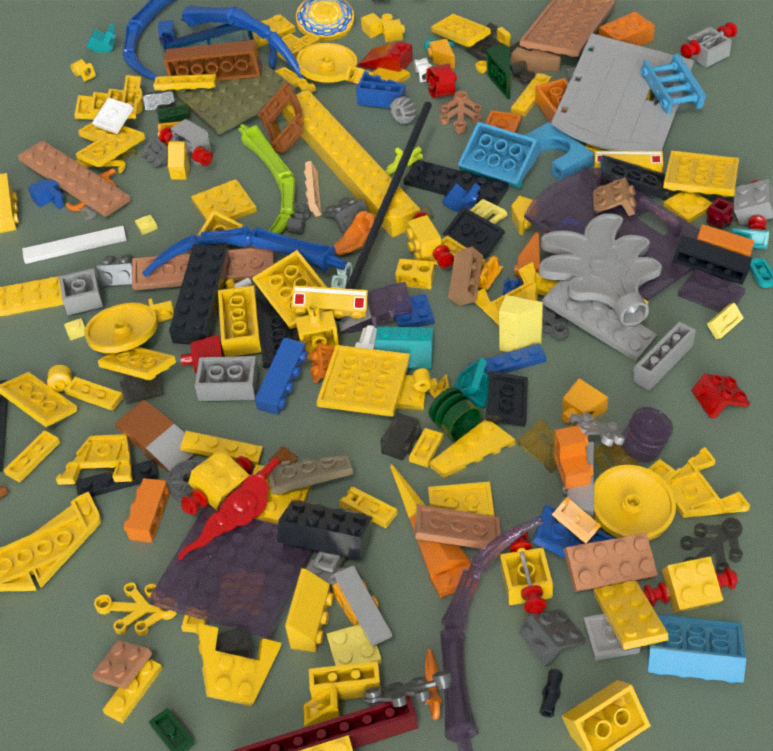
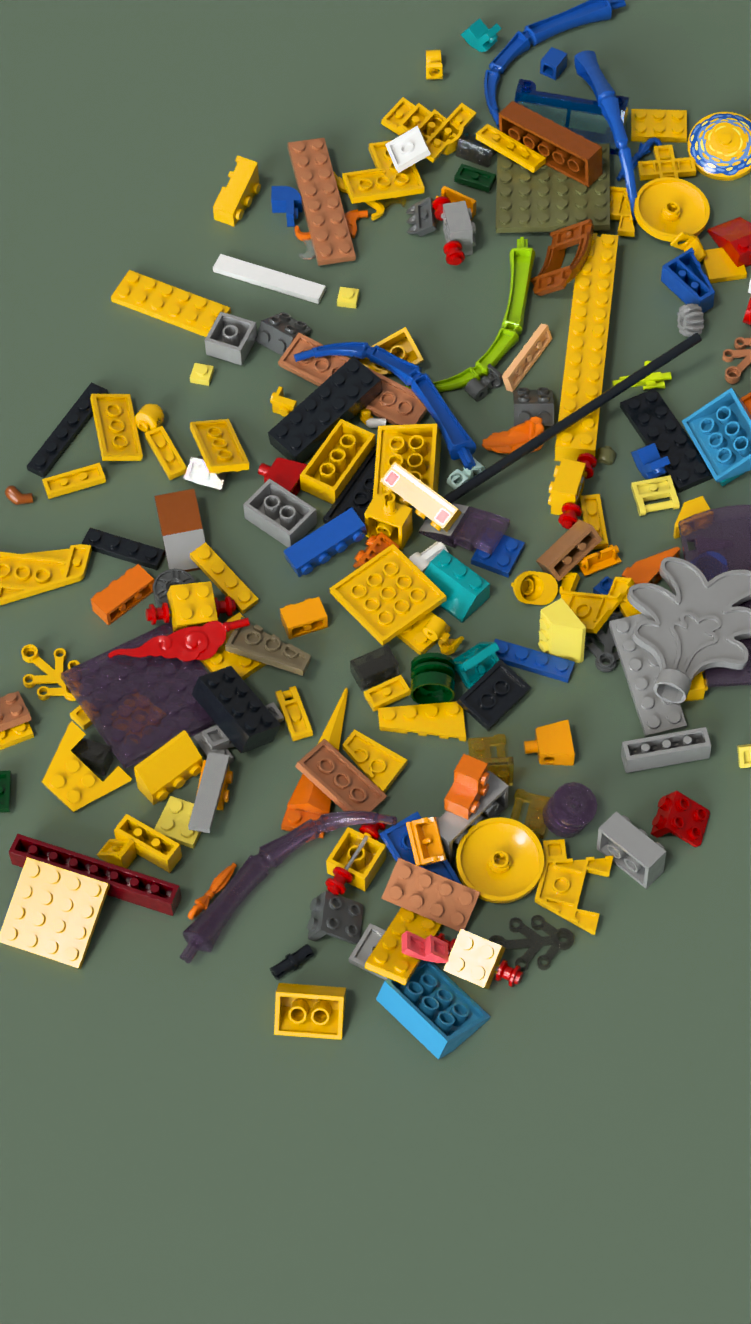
camera: 35 degrees right, 10 degrees up
yellow wing [56,434,133,485] -> none
yellow dish [84,303,158,353] -> none
yellow slope [168,141,191,180] -> none
yellow plate [191,179,257,221] -> none
clear orange tile [269,446,298,465] -> none
dark grey plant [362,670,452,707] -> none
yellow brick [395,259,435,290] -> none
black plate [443,207,505,259] -> none
light grey plant [569,412,625,446] -> none
none -> light orange brick [280,597,328,639]
none -> coral slope [402,931,448,963]
none -> yellow piece [511,571,558,605]
none -> light grey brick [597,811,666,889]

